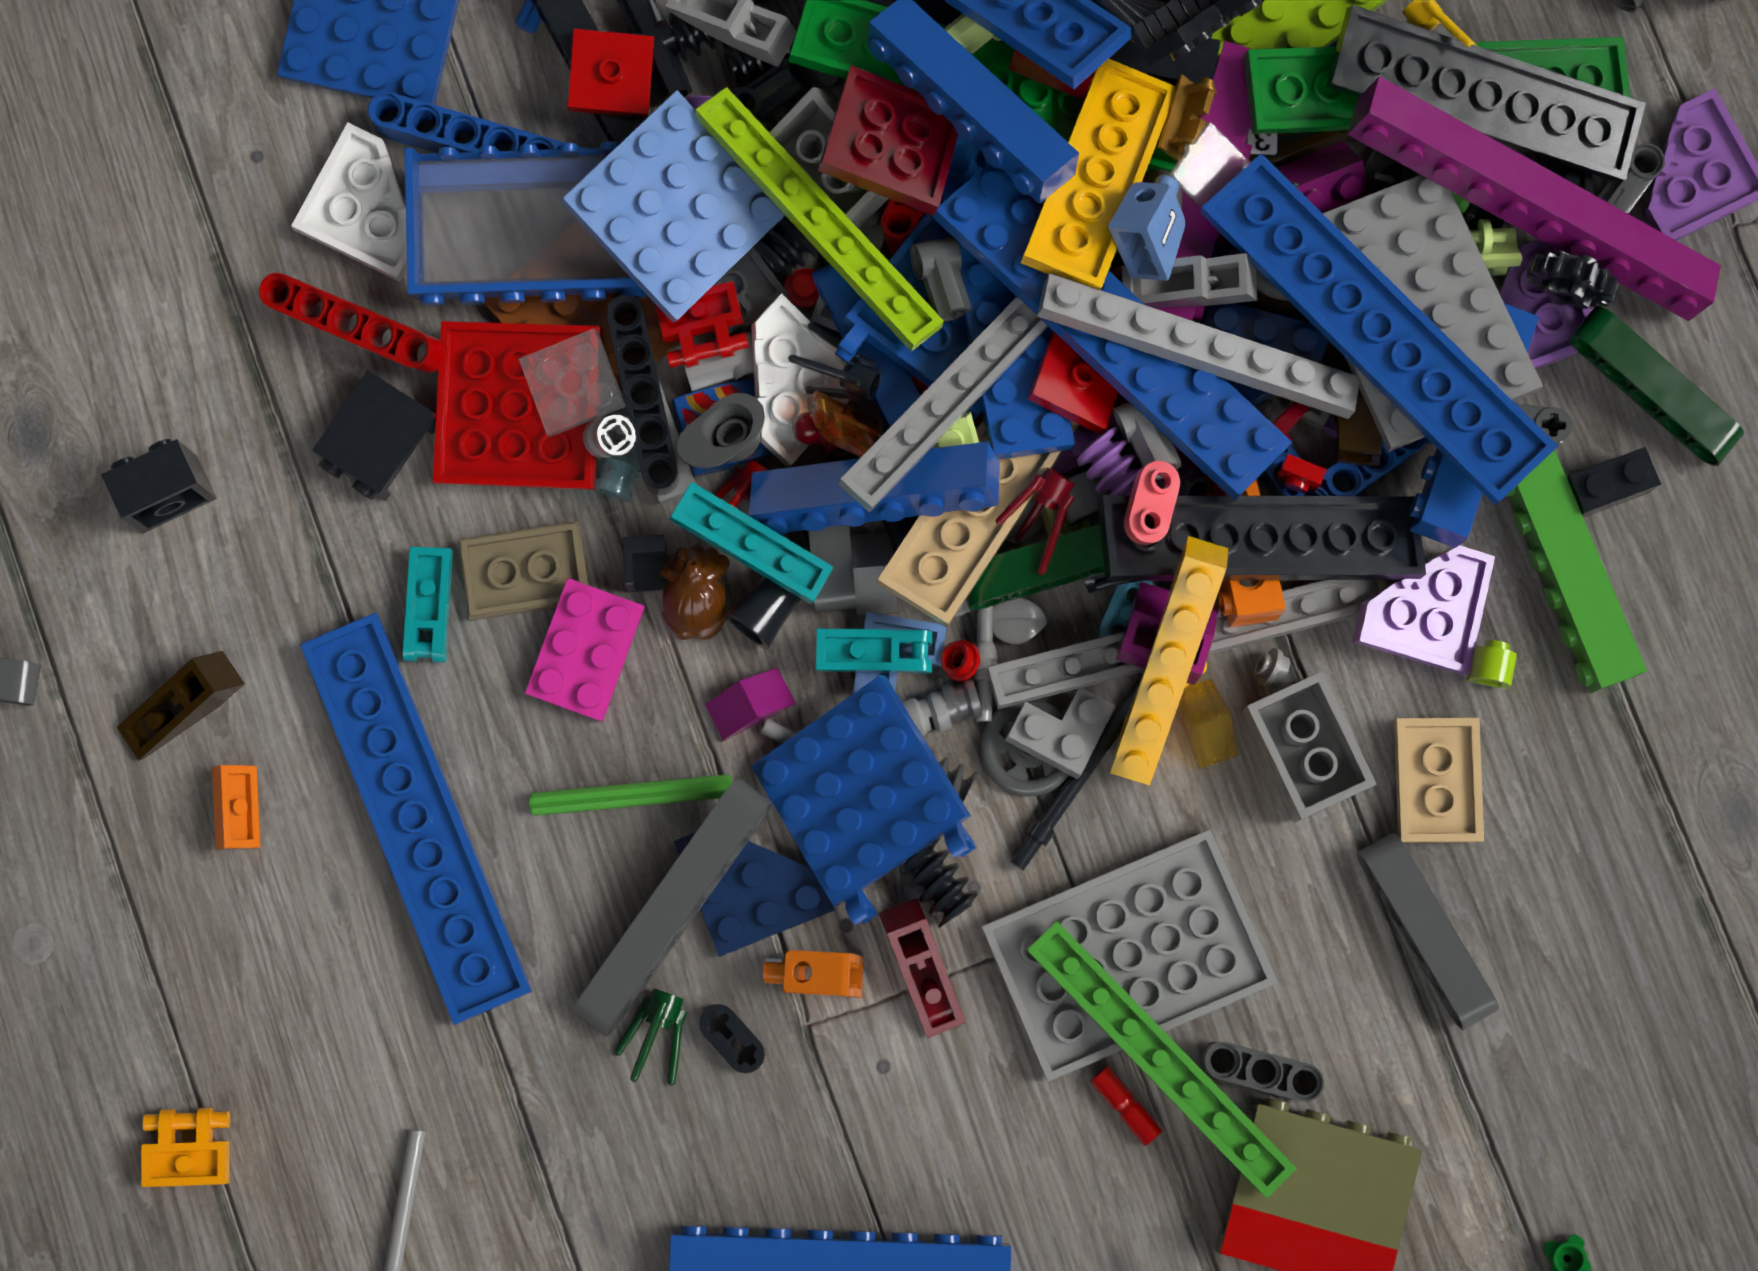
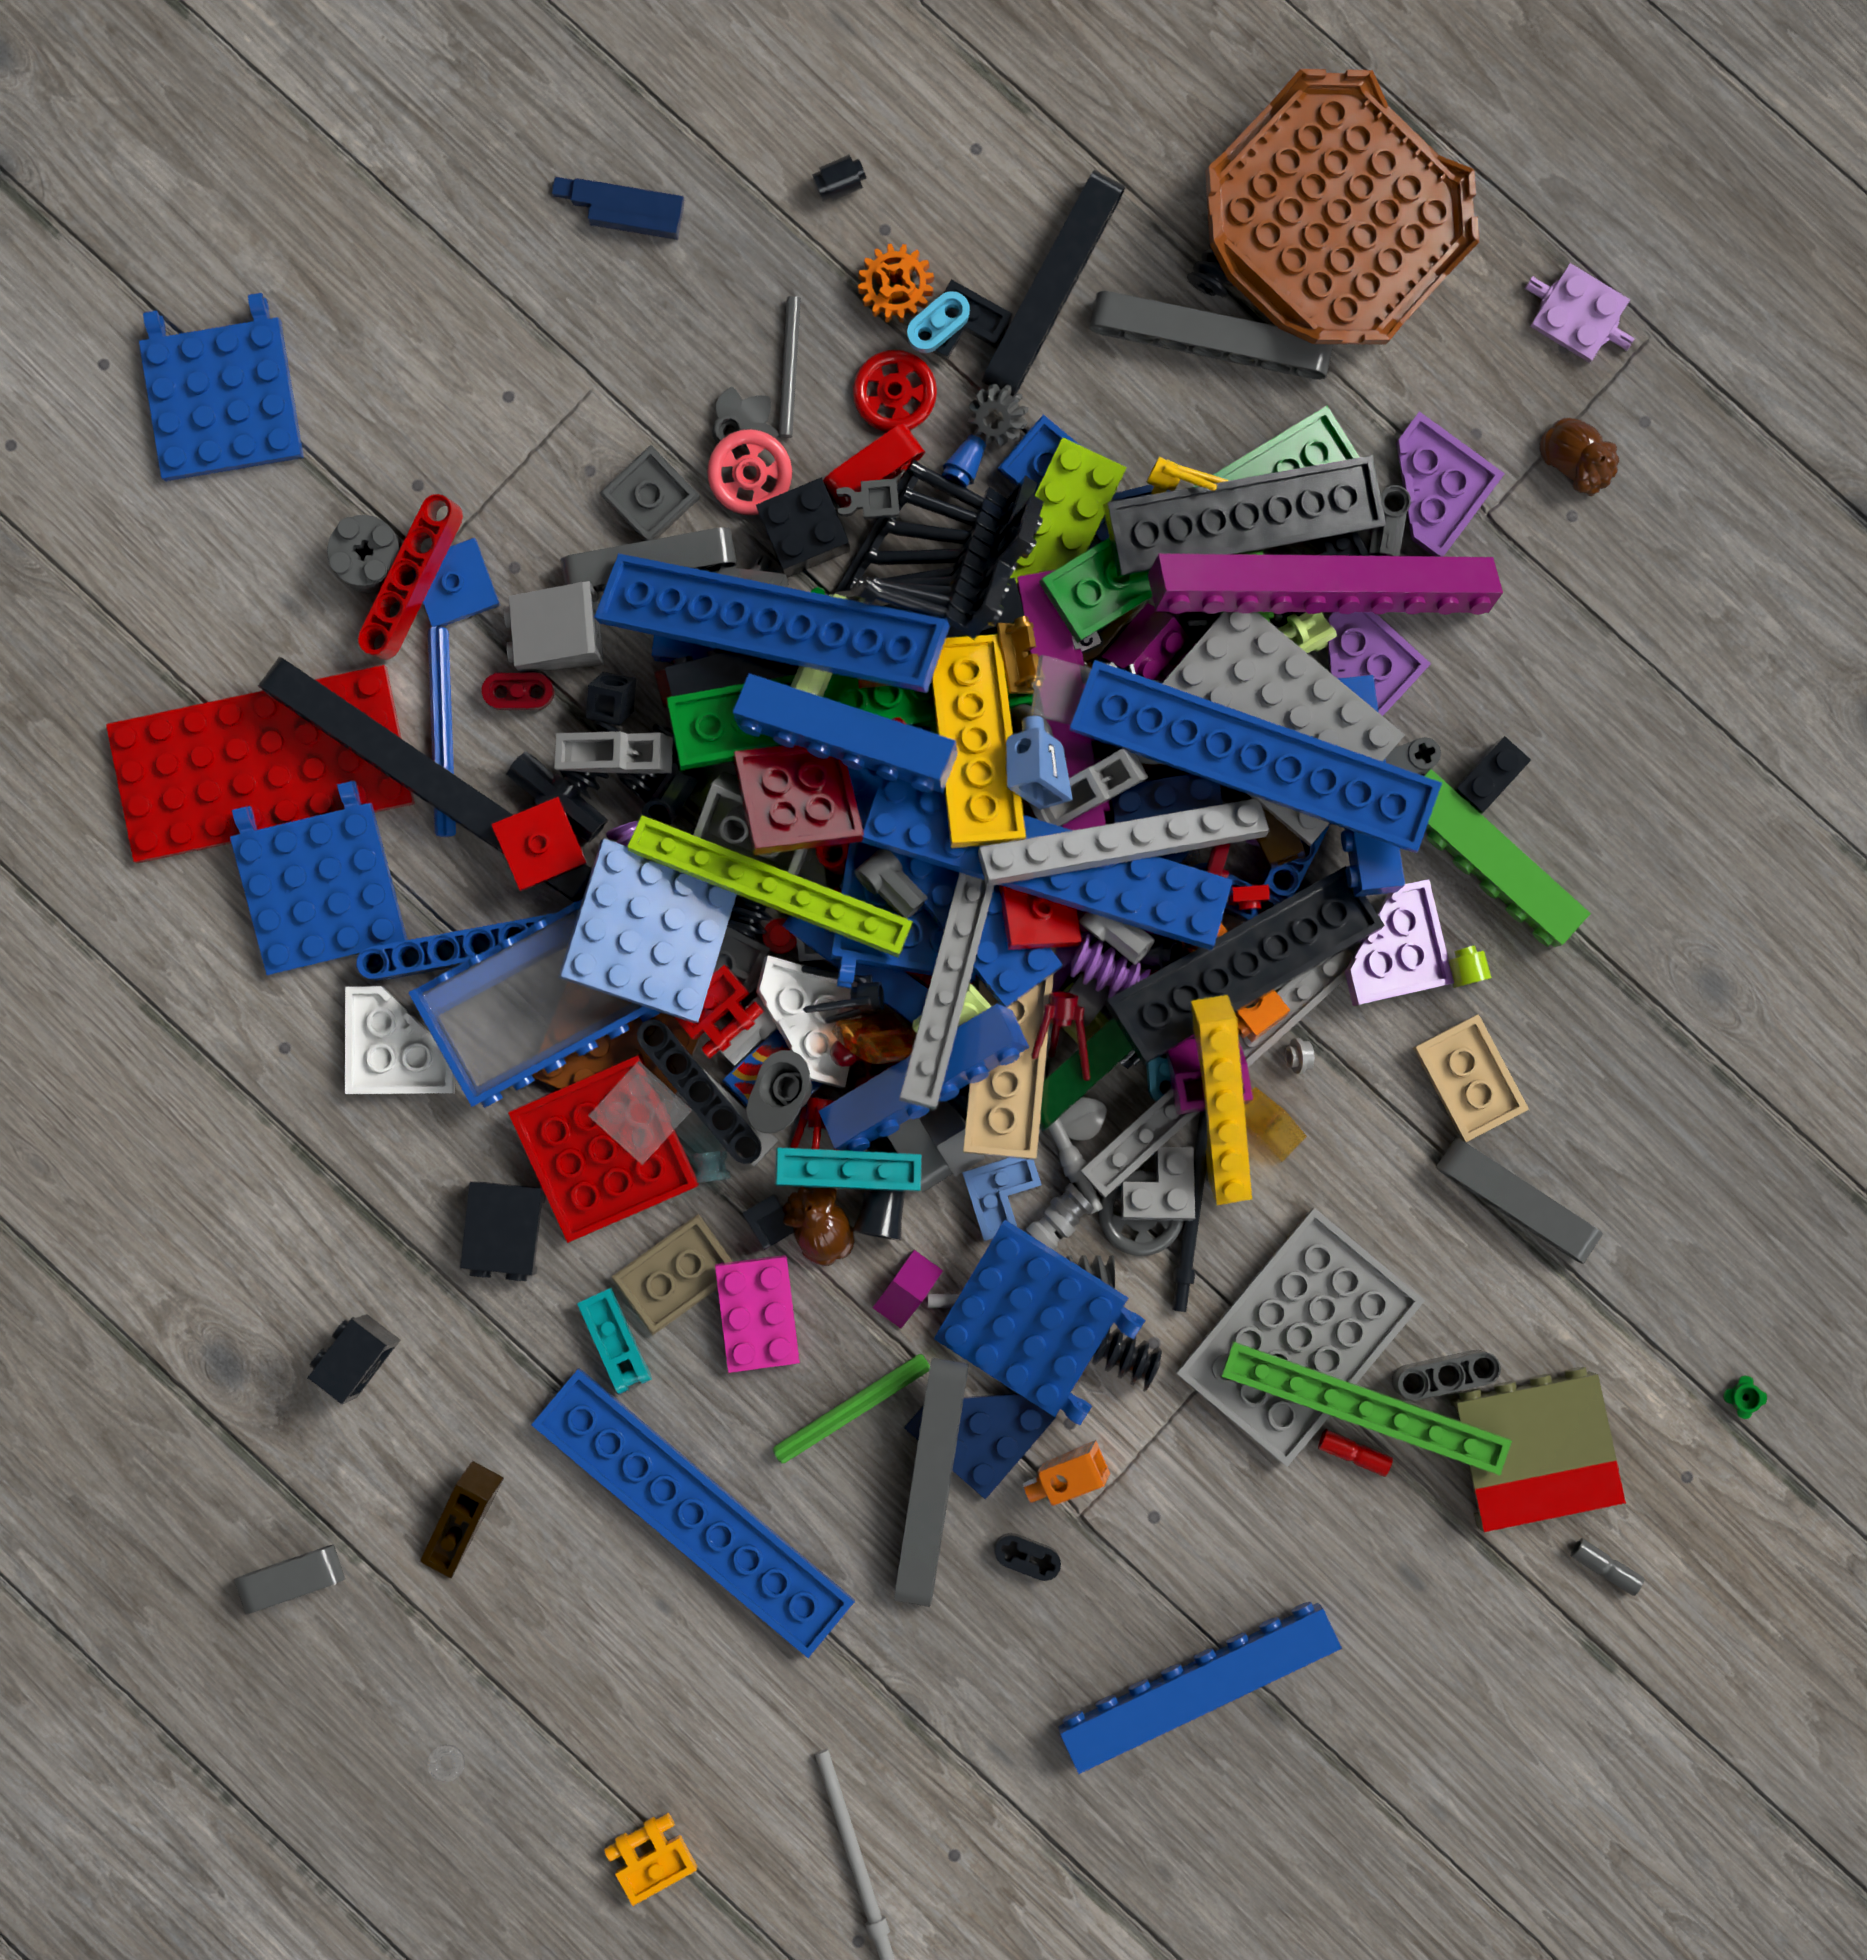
camera: 30 degrees left, 5 degrees up
orange plate [212,765,261,850] -> none
red beam [259,272,447,373] -> none
light grey wheel [583,415,636,458] -> none
dark green plant [615,988,688,1086] -> none
teal plate [816,628,932,674] -> none
dark red slope [878,898,966,1039] -> none
red plate [940,640,980,681] -> none
coral plate [1124,461,1180,545] -> none
light grey brick [1241,671,1377,823] -> none
black gear [1526,251,1619,309] -> none
dark green beam [1569,306,1744,466] -> none

